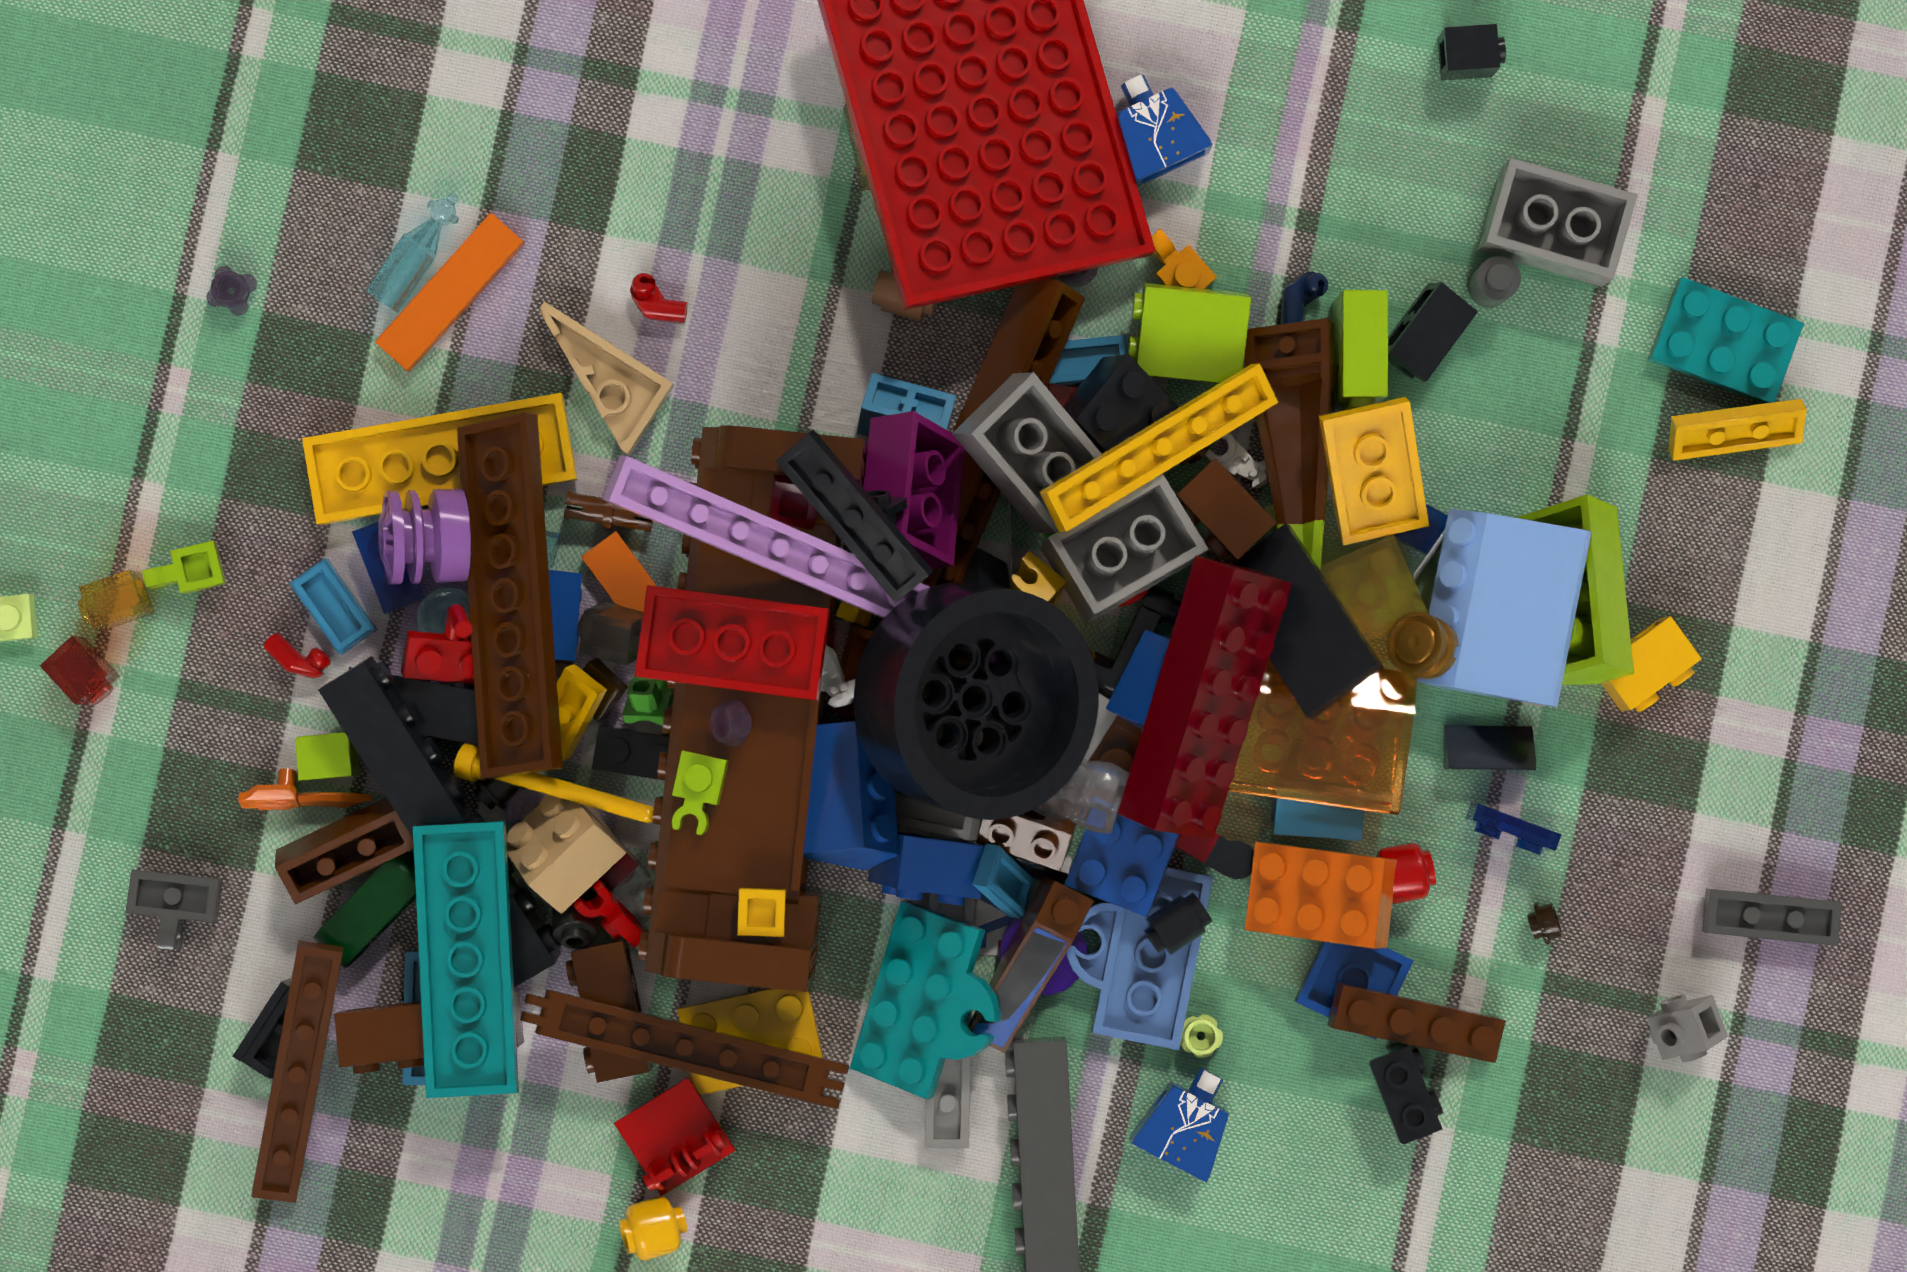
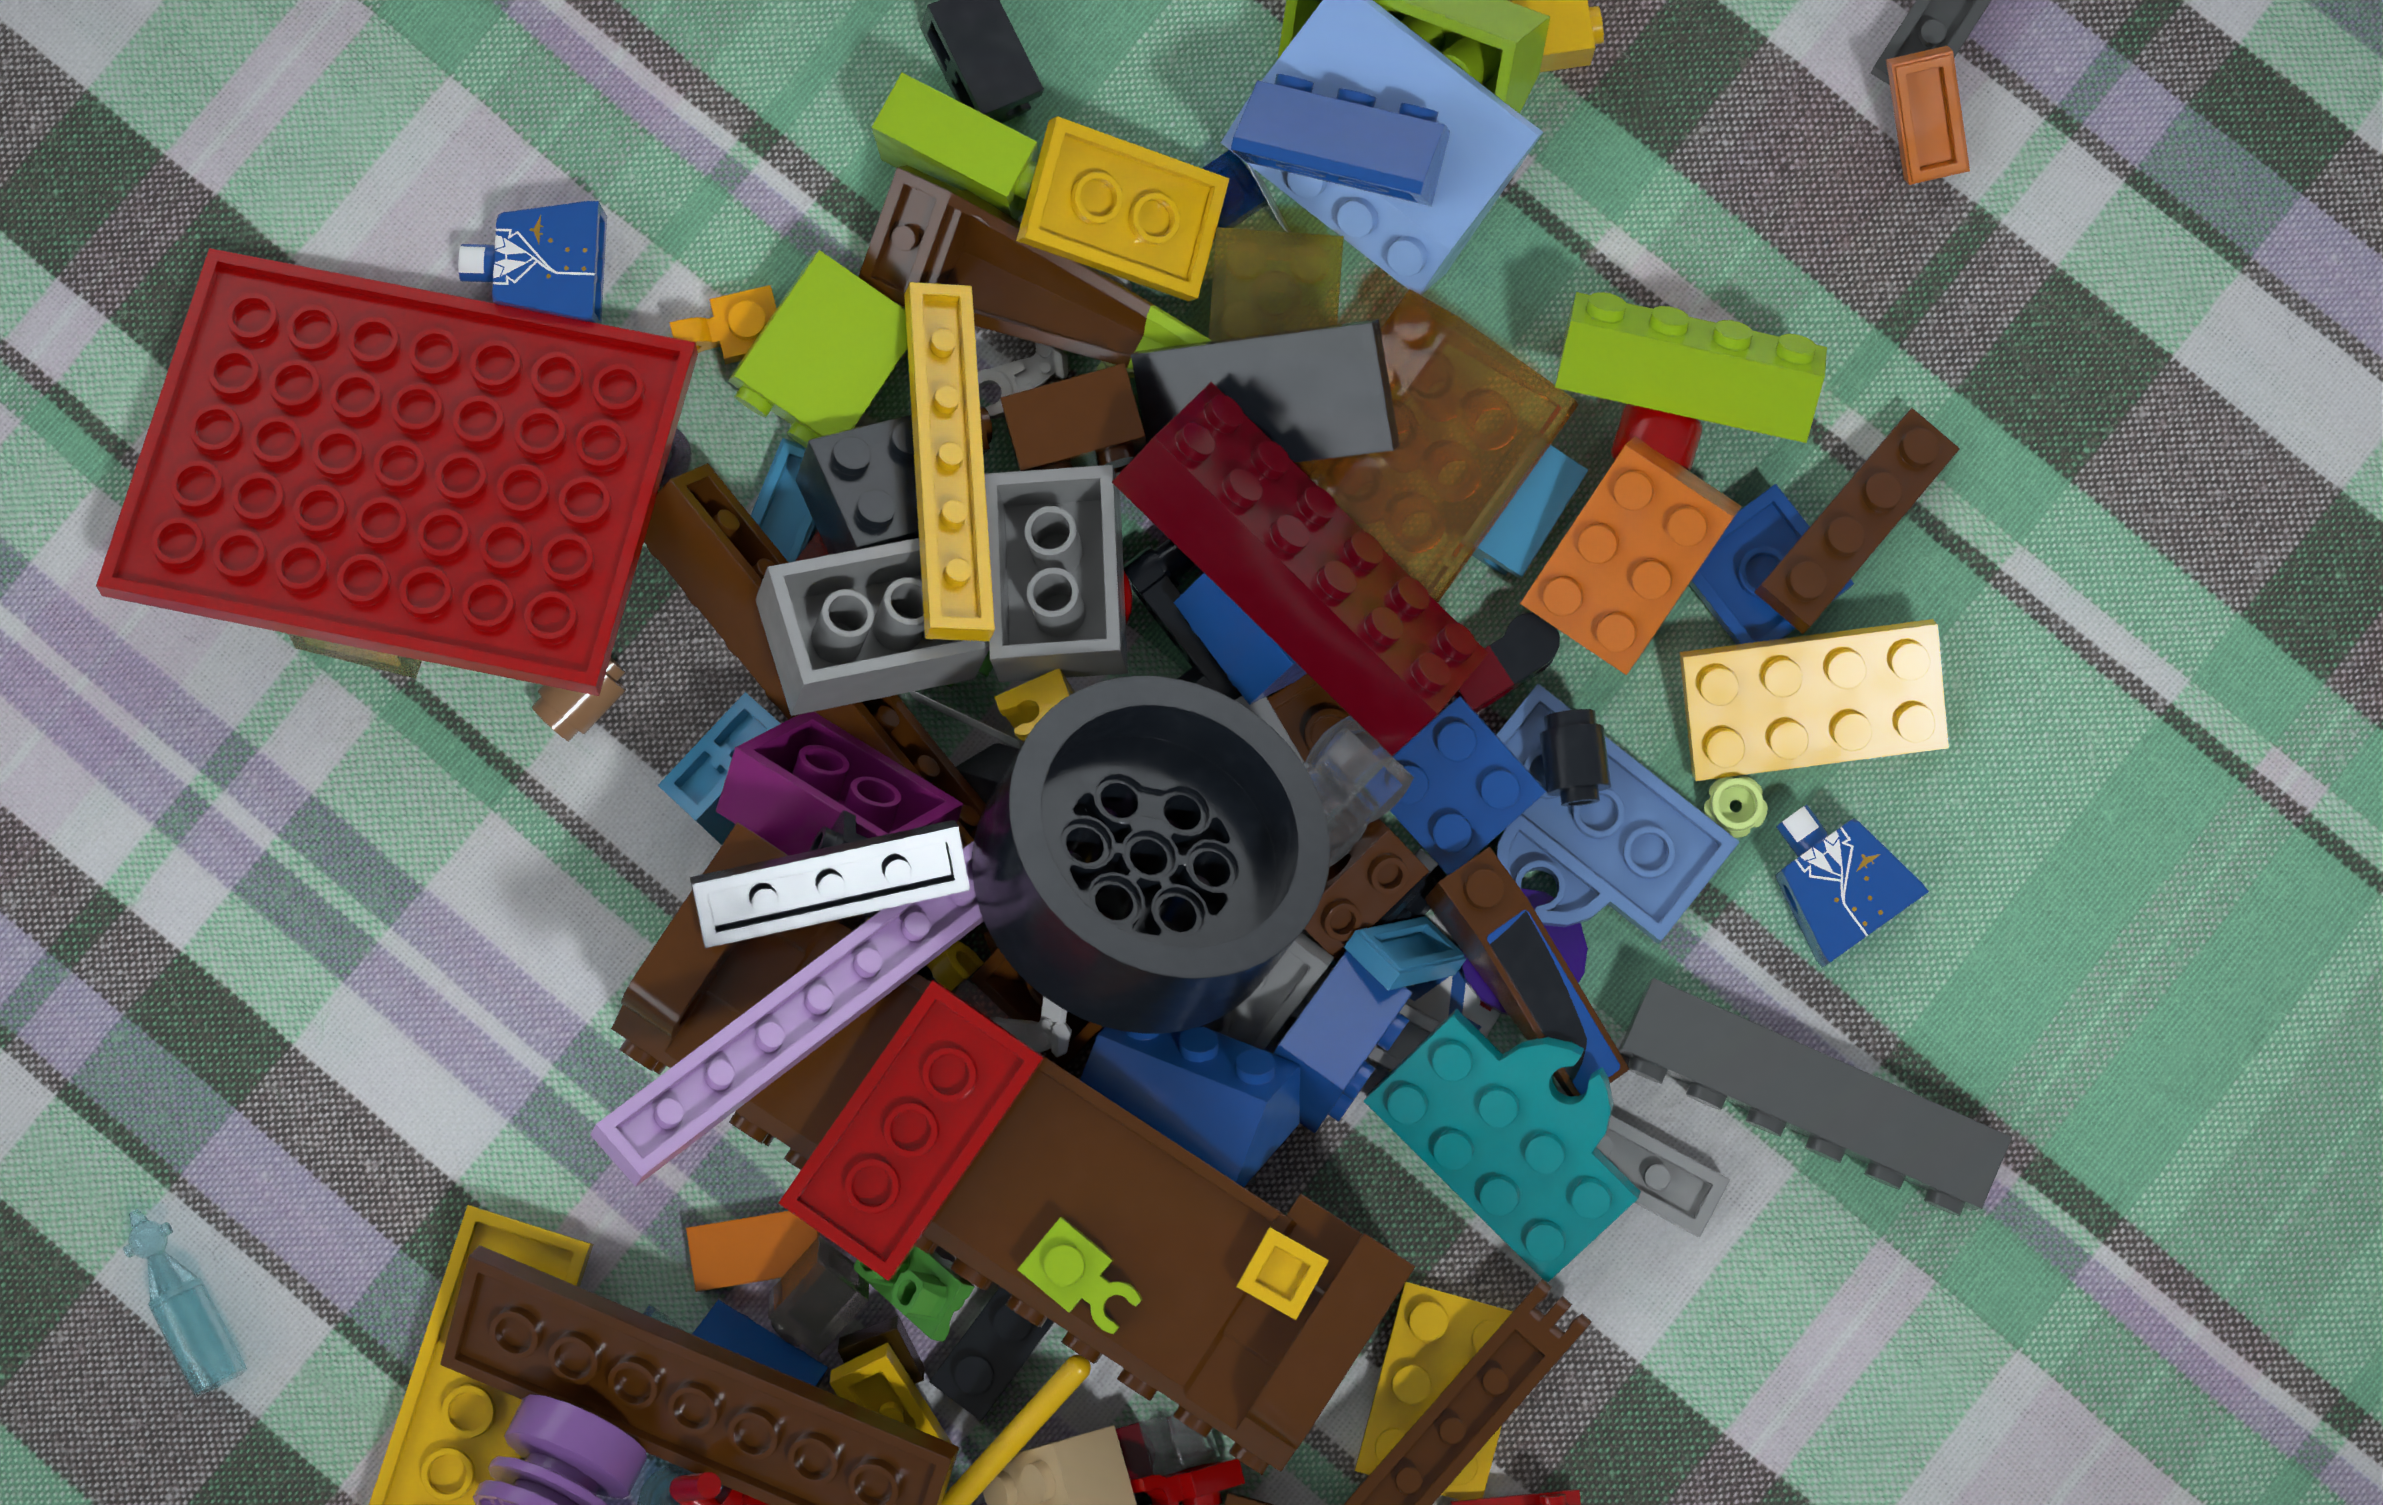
camera: 55 degrees left, 5 degrees down
orange tile [375,213,525,373] -> none
tan wing [540,301,675,456] -> none
reddish brown pin [564,491,653,533] -> none
red arm [630,273,688,323] -> none
plate [710,700,752,746] -> none
dark red plate [768,474,817,530] -> none
dark blue arm [1281,271,1328,324] -> none
black bracket [1369,1042,1443,1144] -> none
pearl gold wheel [1386,611,1459,679] -> none
black slope [1443,725,1536,770] -> none
clear blue plate [1465,803,1562,855] -> none
dark brown plate [1527,902,1562,945] -> none
light grey brick [1647,994,1728,1062] -> none
none -> blue slope [1231,74,1450,207]
none -> lime slope [1555,292,1827,443]
none -> yellow plate [1679,619,1949,781]
none -> orange tile [1886,46,1970,185]

